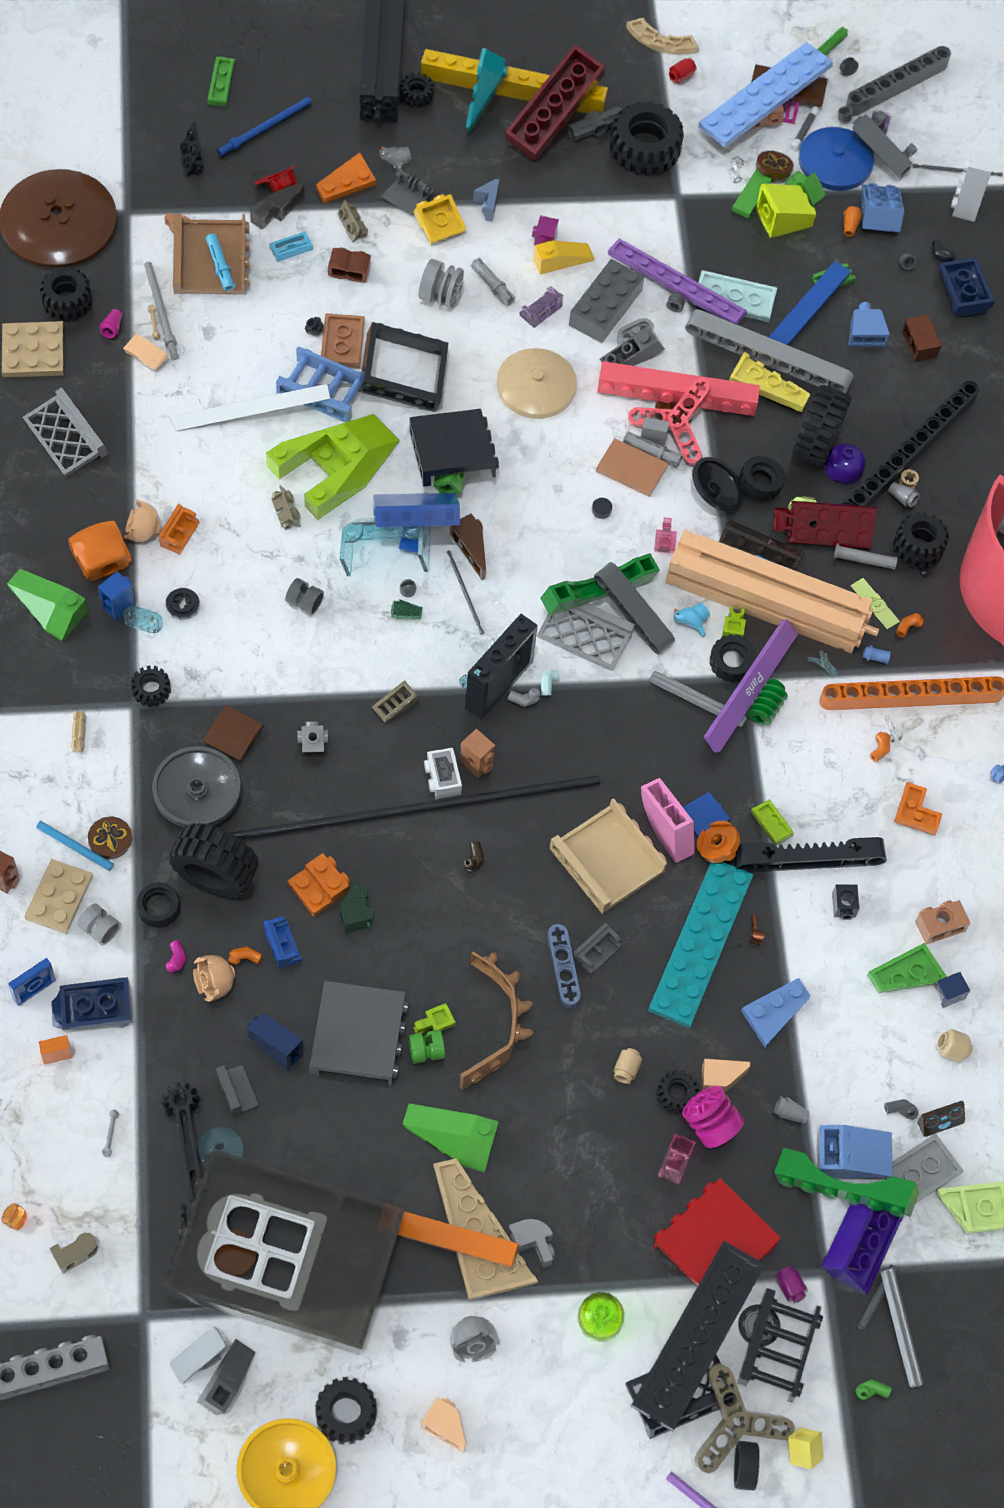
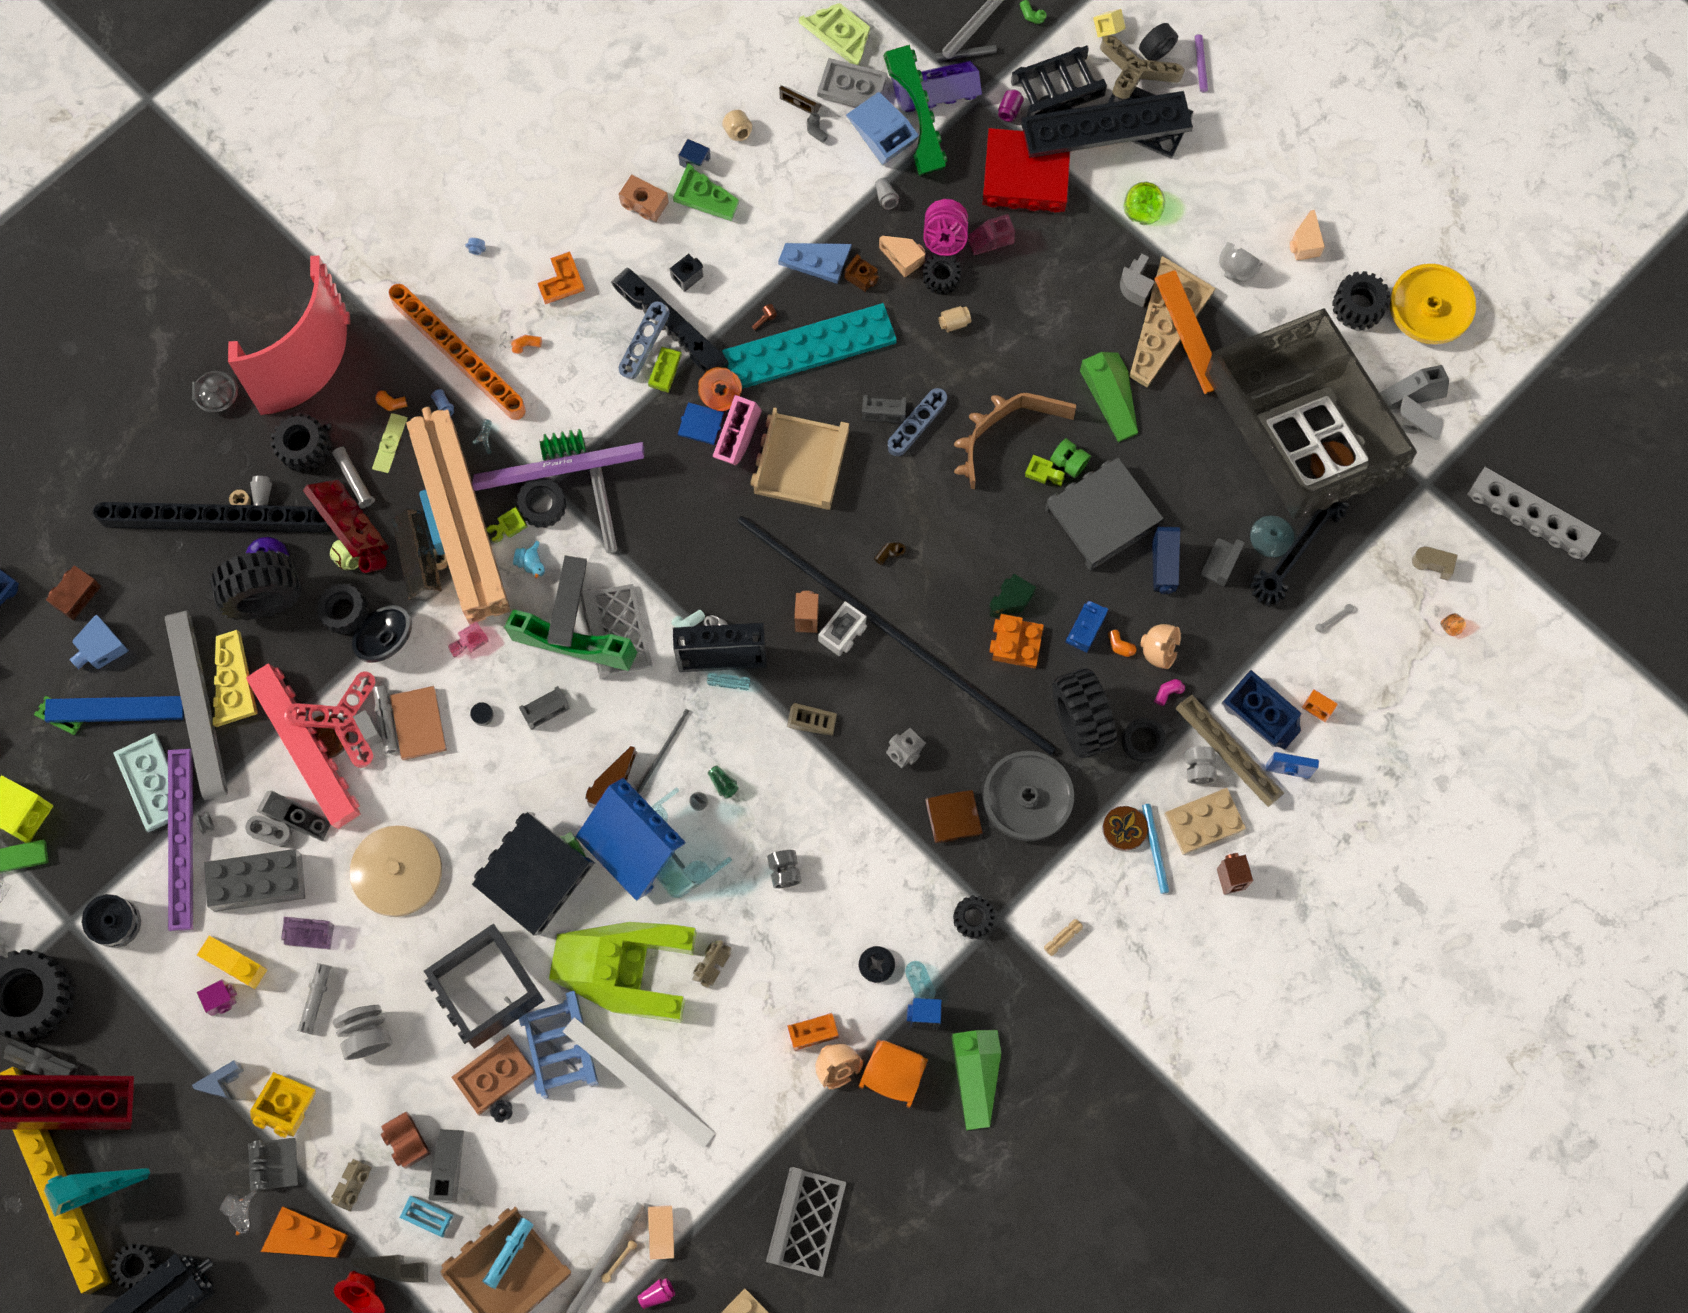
camera: 125 degrees left, 10 degrees up
none -> black wheel [81,894,141,948]
none -> dark grey slope [428,1129,464,1203]
none -> dark grey hinge [519,686,570,730]
none -> sand blue beam [618,302,669,379]
none -> reddish brown brick [845,254,879,292]
none -> dark tan plate [1176,695,1284,807]

